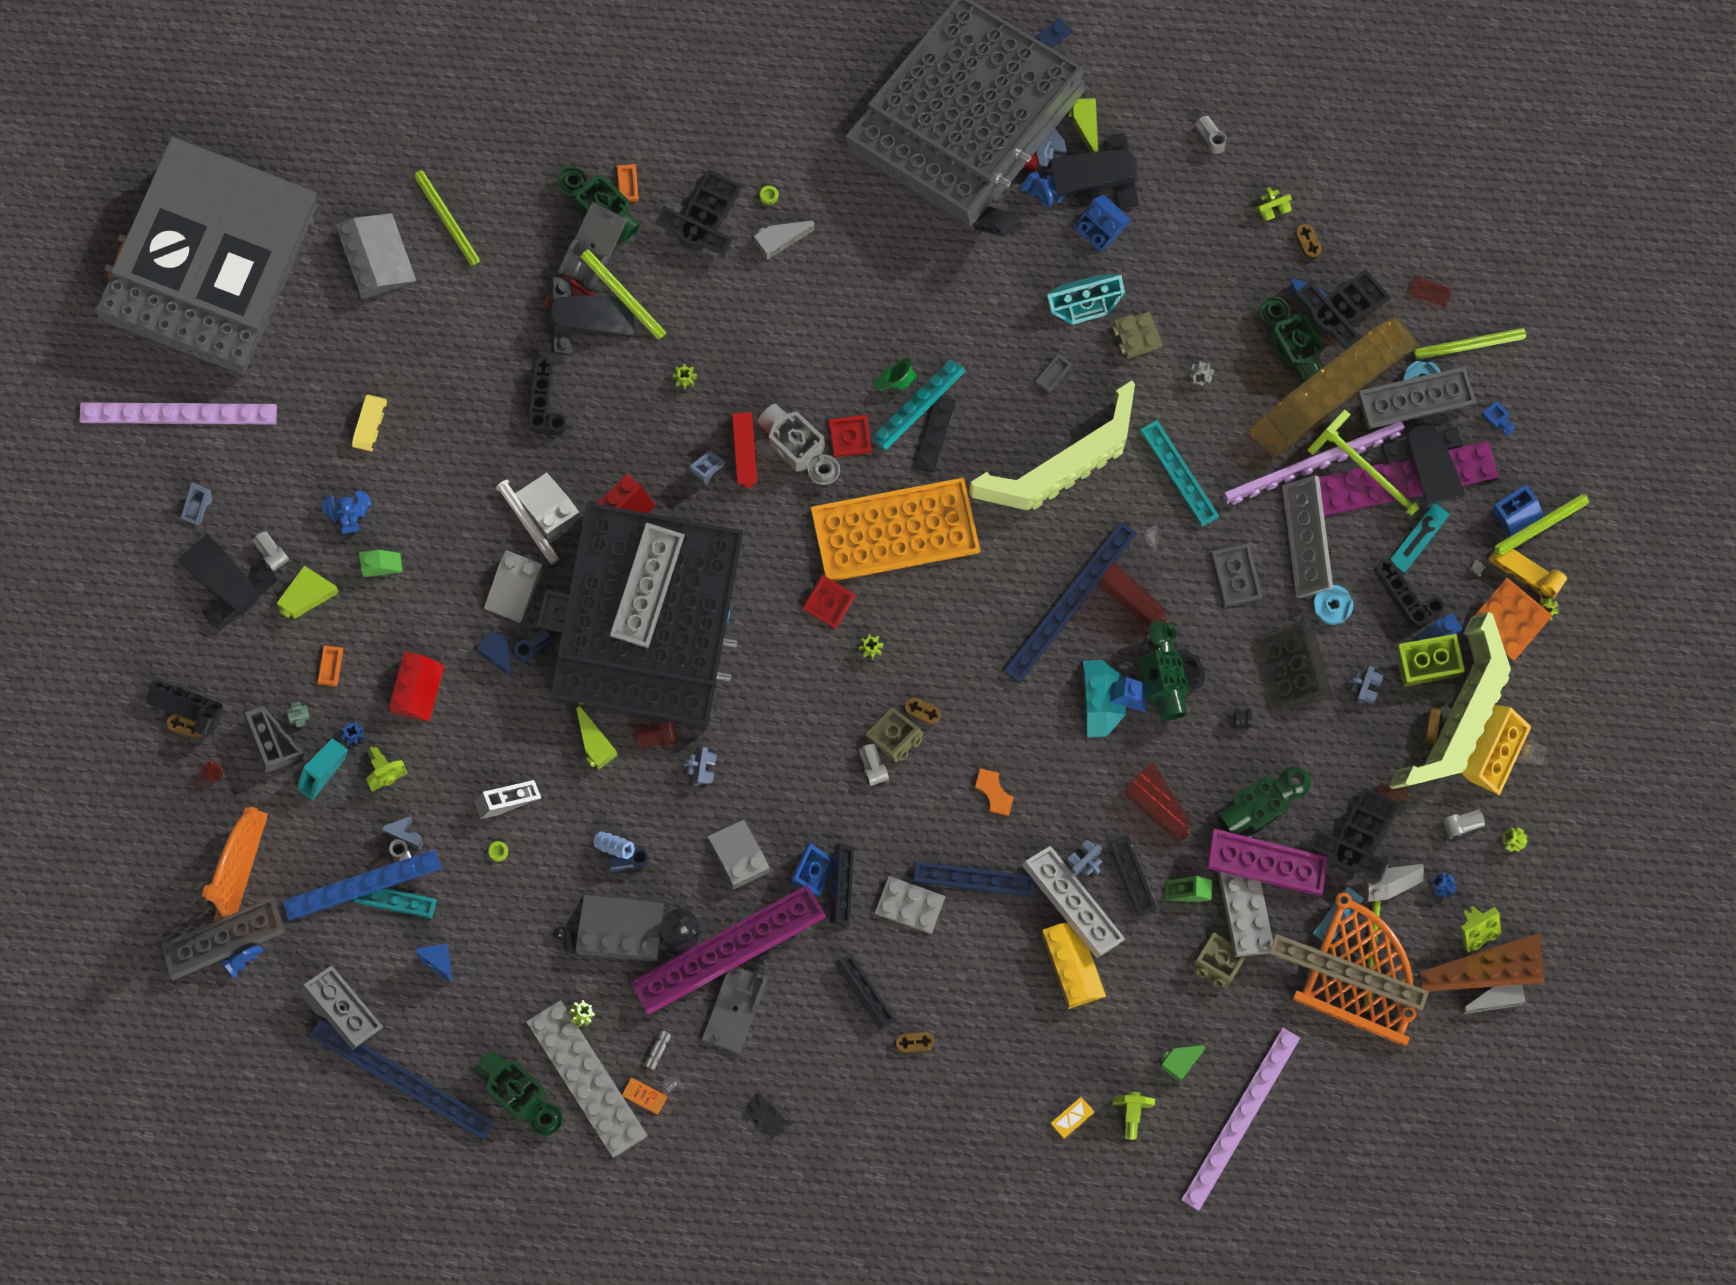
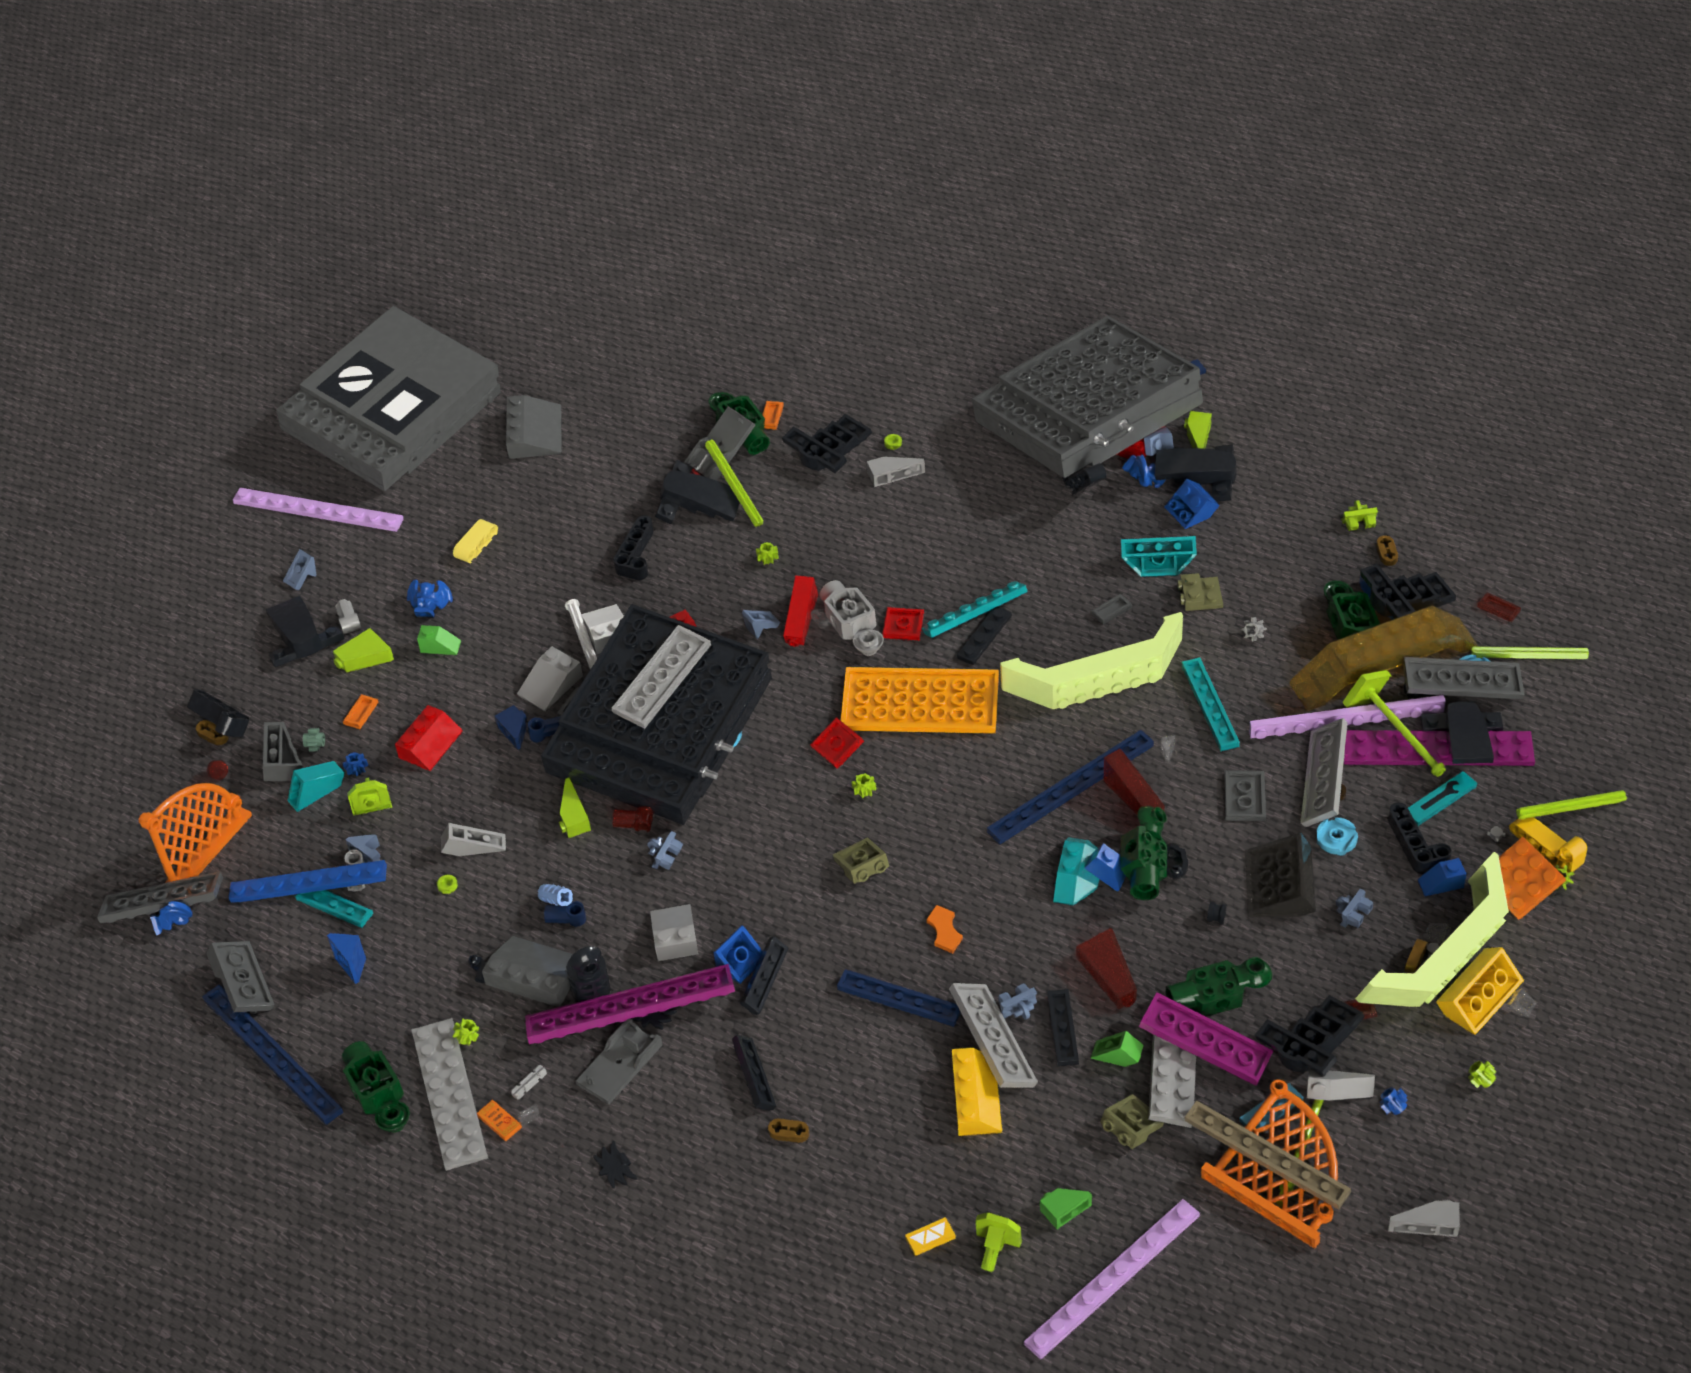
camera: 25 degrees right, 25 degrees down
lime axle [414,170,480,266] -> none
light grey piece [859,744,889,786] -> none
green piece [873,358,917,390] -> none
light grey plate [875,876,945,935] -> none
pearl gold beam [905,698,941,725] -> none
light grey piece [1194,116,1226,154] -> none
lime slope [1398,634,1465,687] -> none
dark orange wing [1421,933,1545,991] -> none
light grey piece [1442,810,1485,839] -> none
lime plate [1461,906,1502,953] -> none
blue plate [1482,401,1515,436] -> none
blue slope [1491,485,1544,537] -> none

